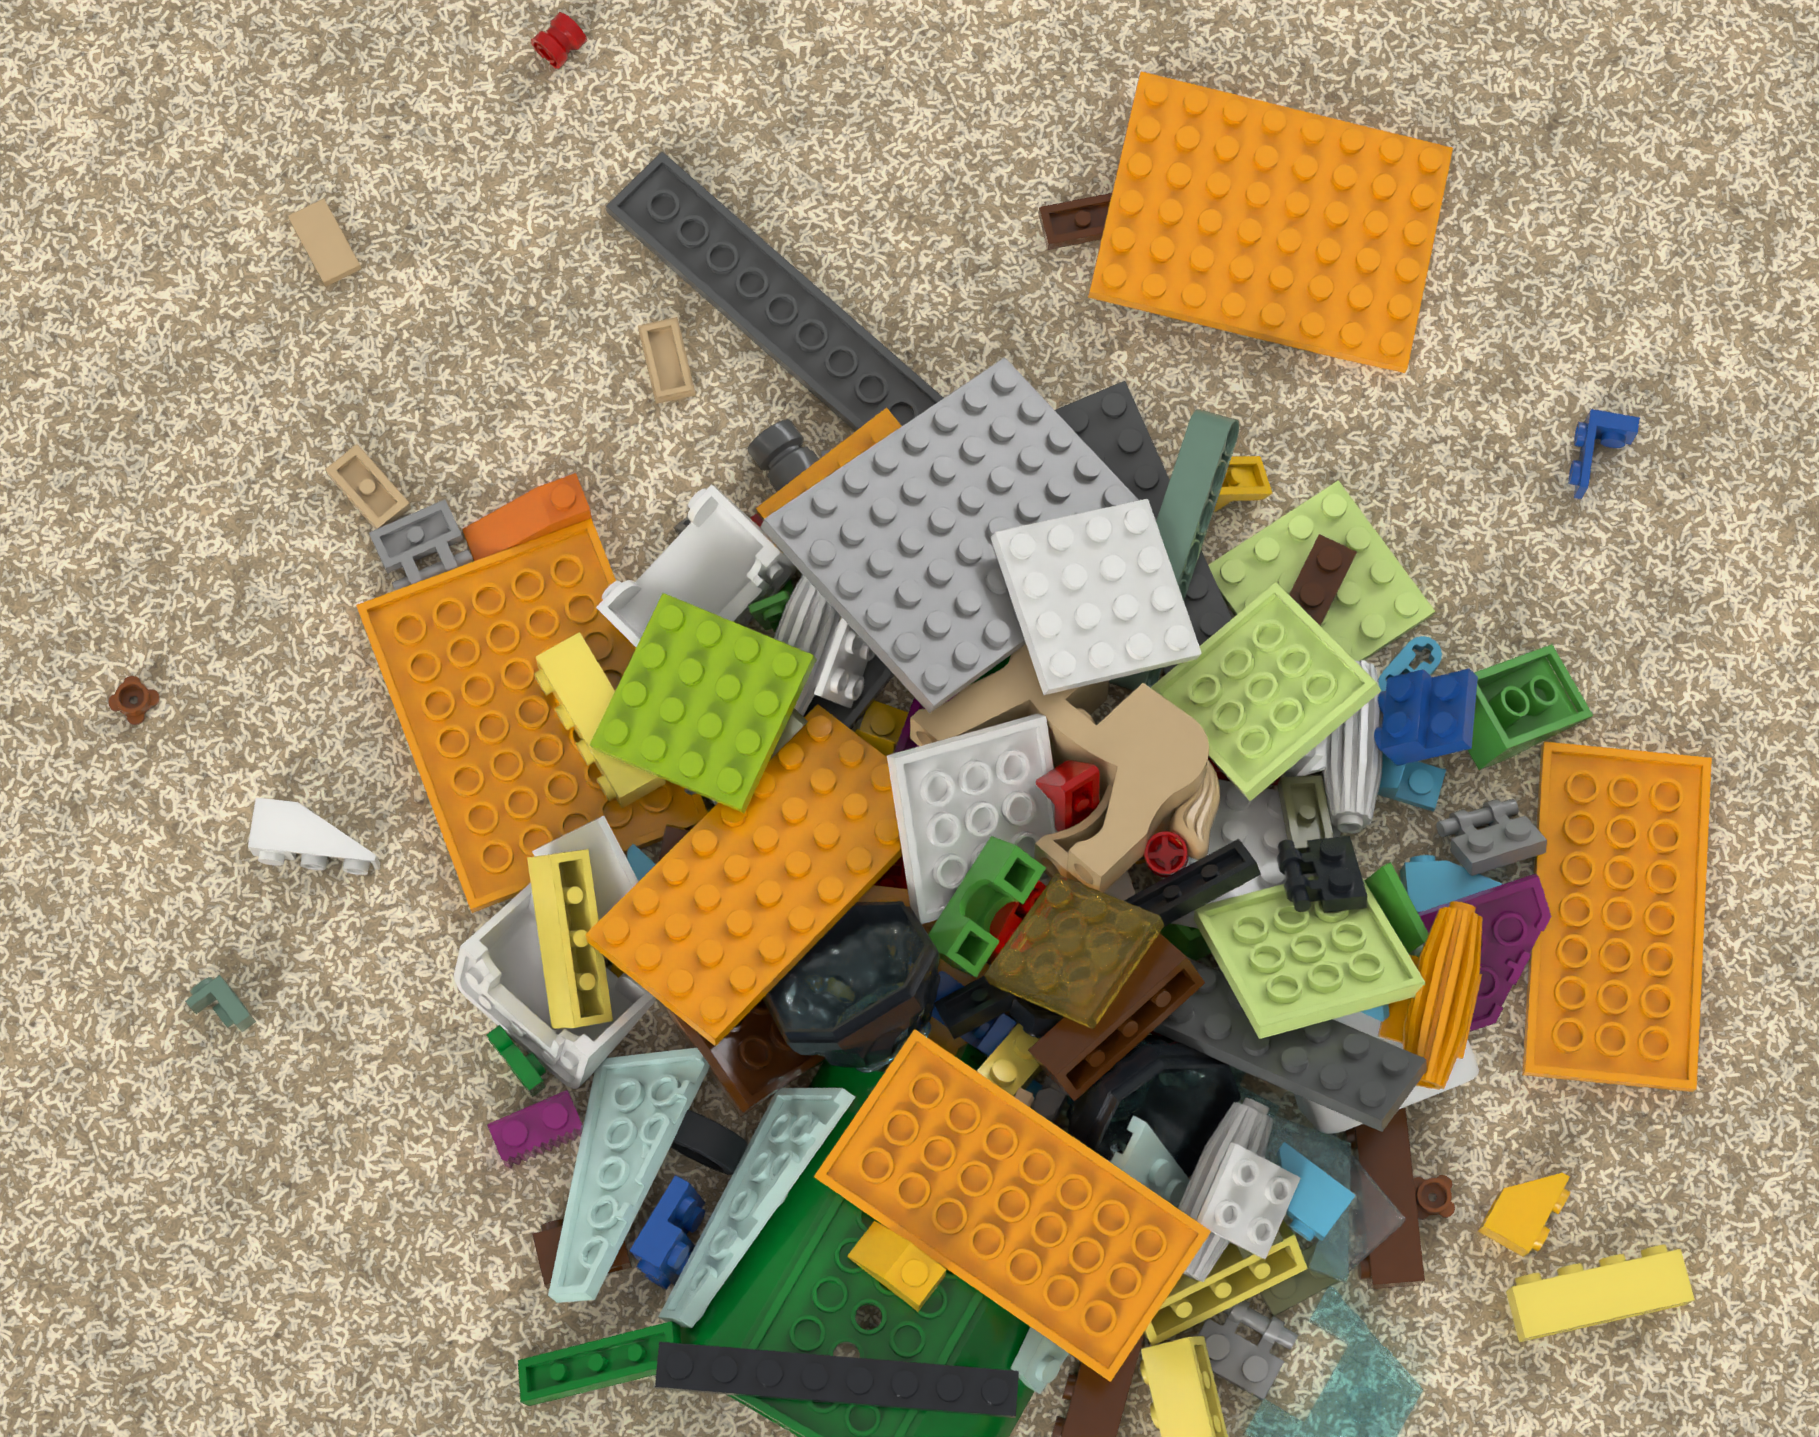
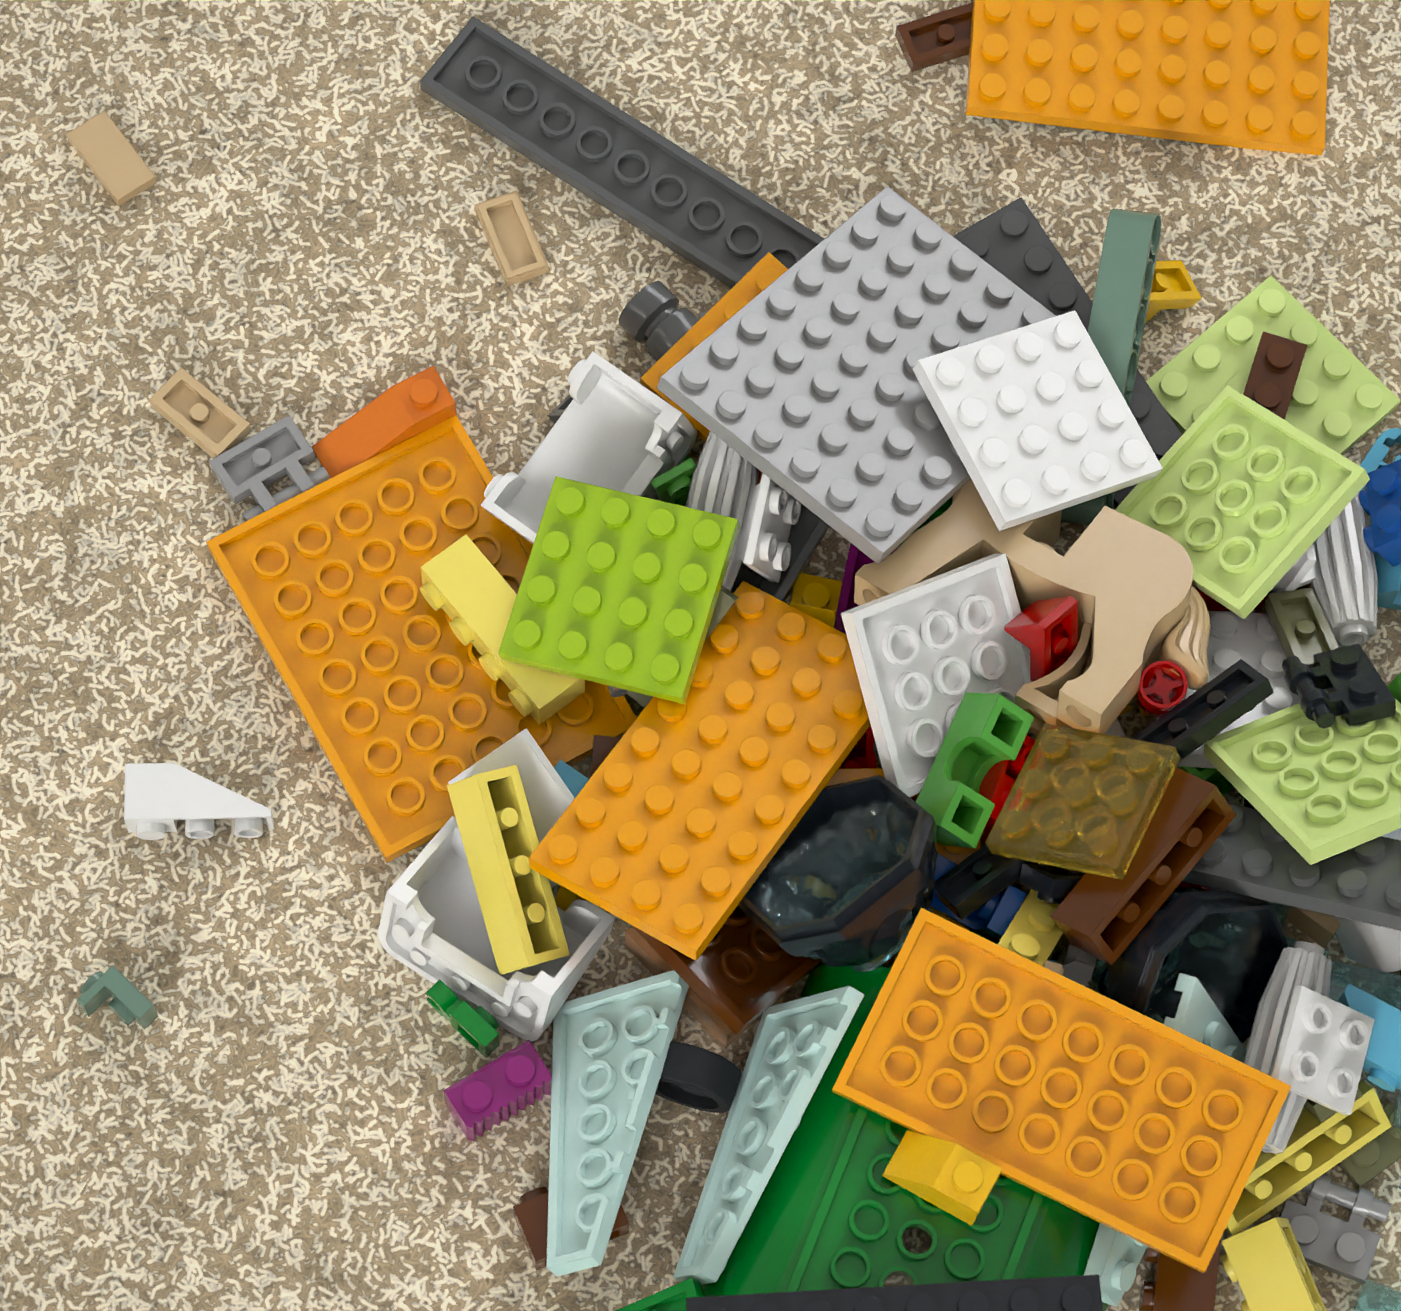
camera: 10 degrees left, 5 degrees down
blue plate [629,1175,705,1290] -> none

